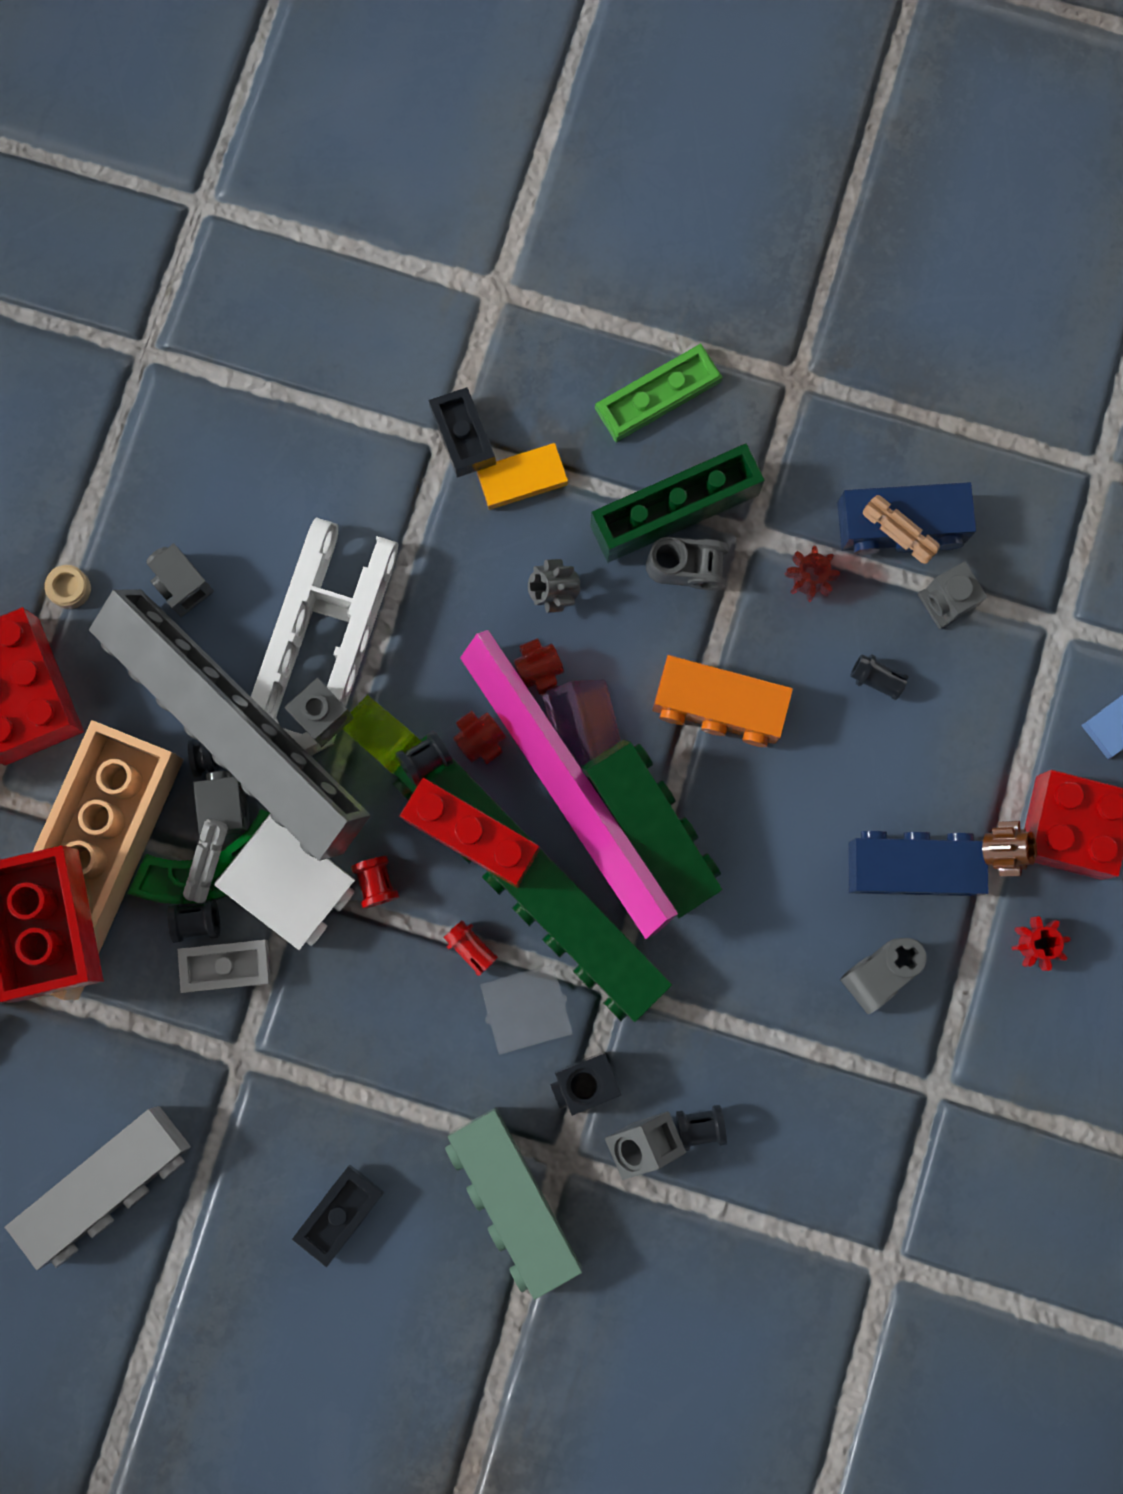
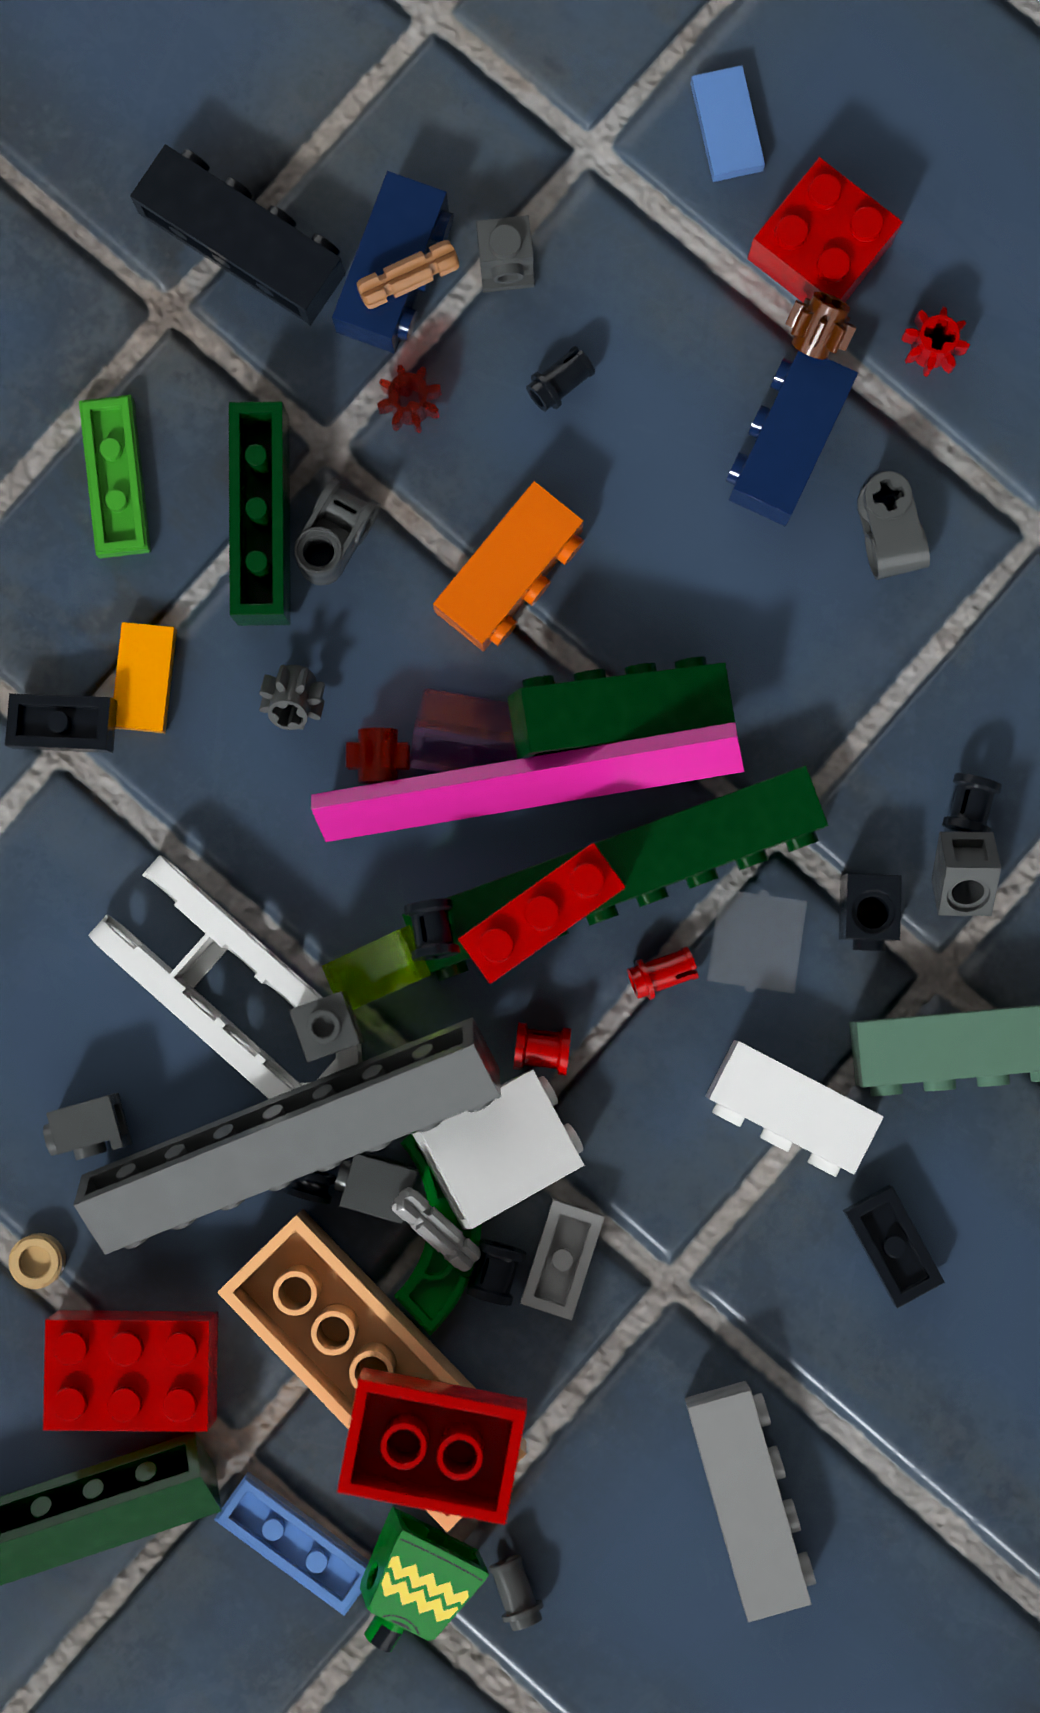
camera: 60 degrees left, 5 degrees up
clear red gear [453,710,506,765] -> none
none -> black brick [130,144,345,326]
none -> white brick [705,1040,884,1177]

